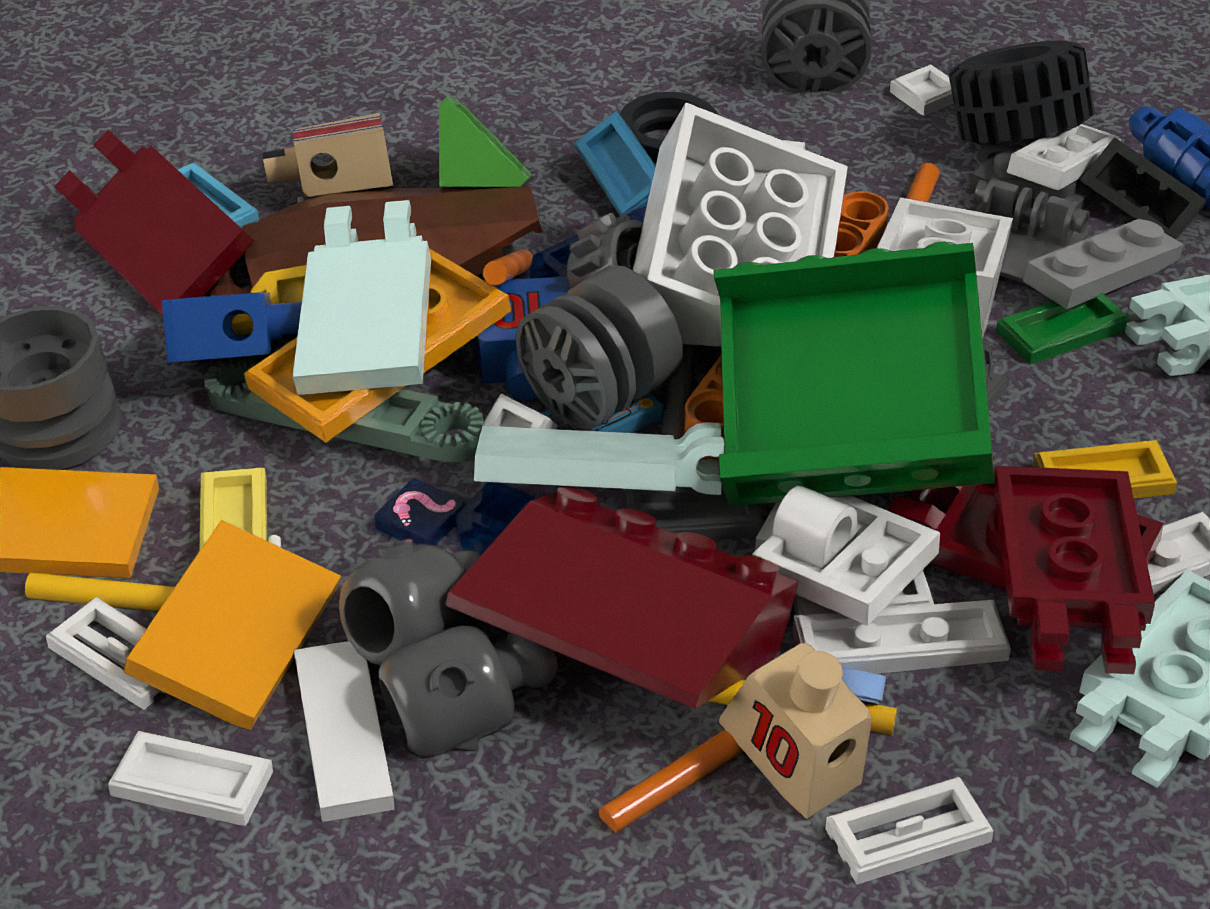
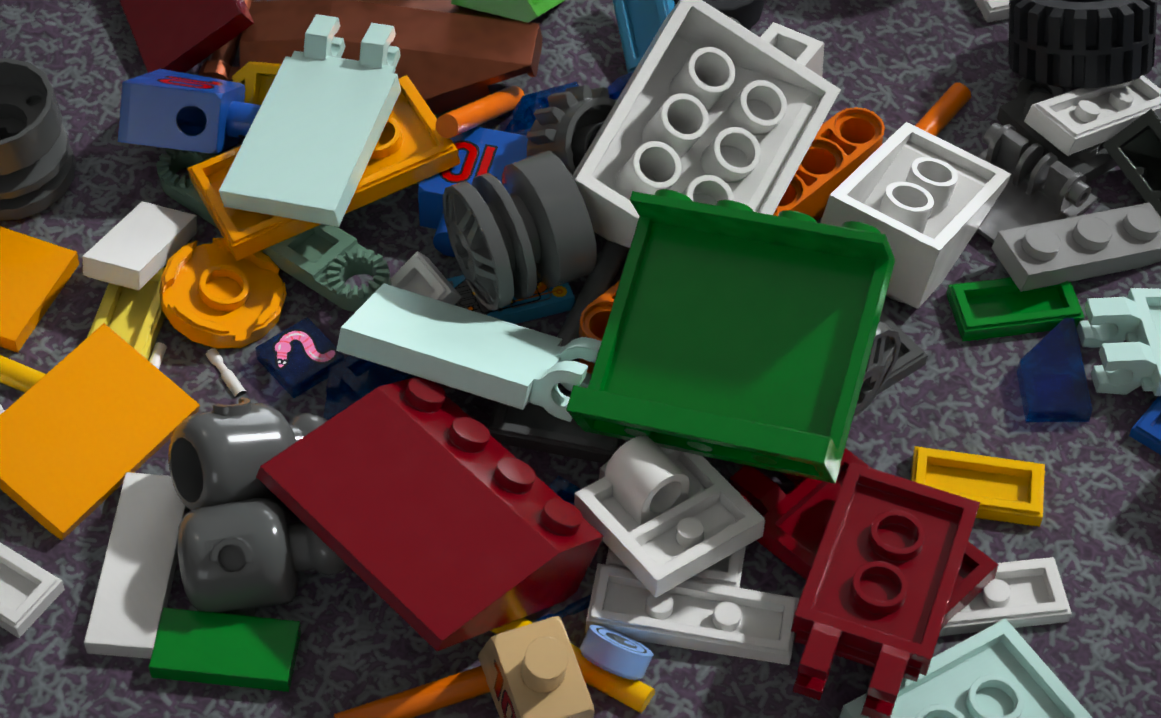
camera: 15 degrees right, 10 degrees up
none -> white tile [82,201,197,290]
none -> green tile [149,607,301,692]
none -> light orange tile [159,238,287,349]
none -> white piece [206,348,246,398]
none -> clear blue tile [1017,318,1093,422]

